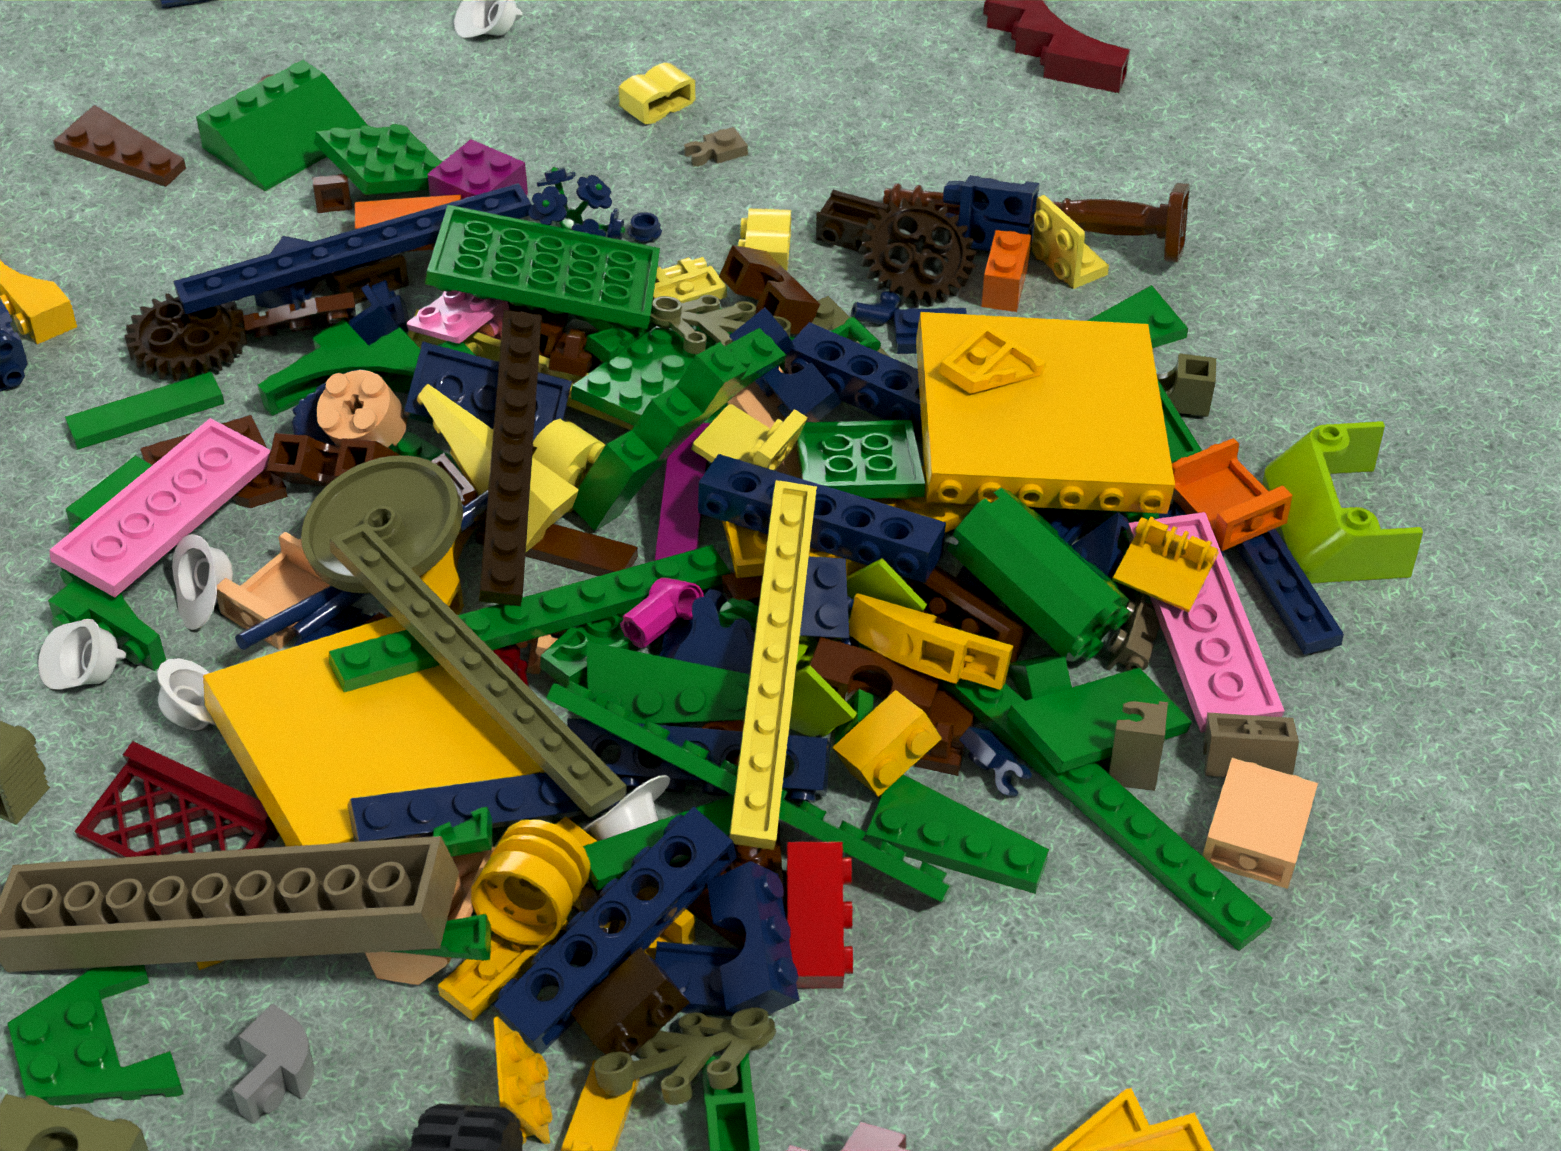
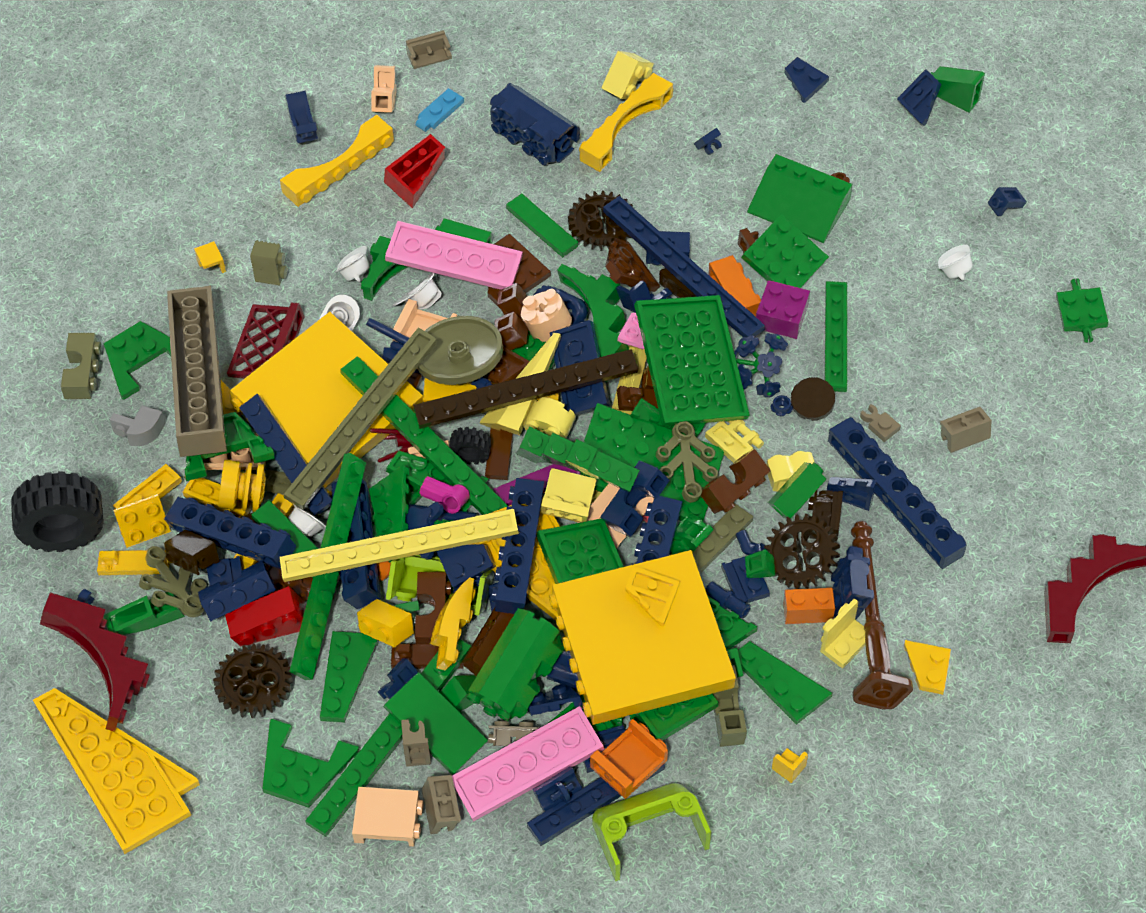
camera: 75 degrees right, 10 degrees up
reddish brown wing [53,105,186,187] -> none
light yellow brick [619,63,696,124] -> none
yellow hinge [1112,517,1219,612] -> none
none -> yellow plate [113,464,182,510]
none -> dark brown gear [213,643,293,718]
none -> green wing [262,719,360,808]
none -> black tyre [449,427,491,465]
none -> dark blue hips [533,767,582,812]
none -> dark blue tile [694,128,722,155]
none -> green slope [745,549,775,578]
none -> green brick [767,462,826,519]
none -> yellow panel [772,748,808,783]
none -> dark blue wing [784,57,829,103]
none -> dark brown tile [791,377,835,421]
none -> green tile [824,281,847,392]
none -> dark blue wing [827,477,876,511]
none -> dark blue brick [828,417,967,569]
none -> yellow wing [904,640,951,695]
none -> dark tan hinge [940,407,992,453]

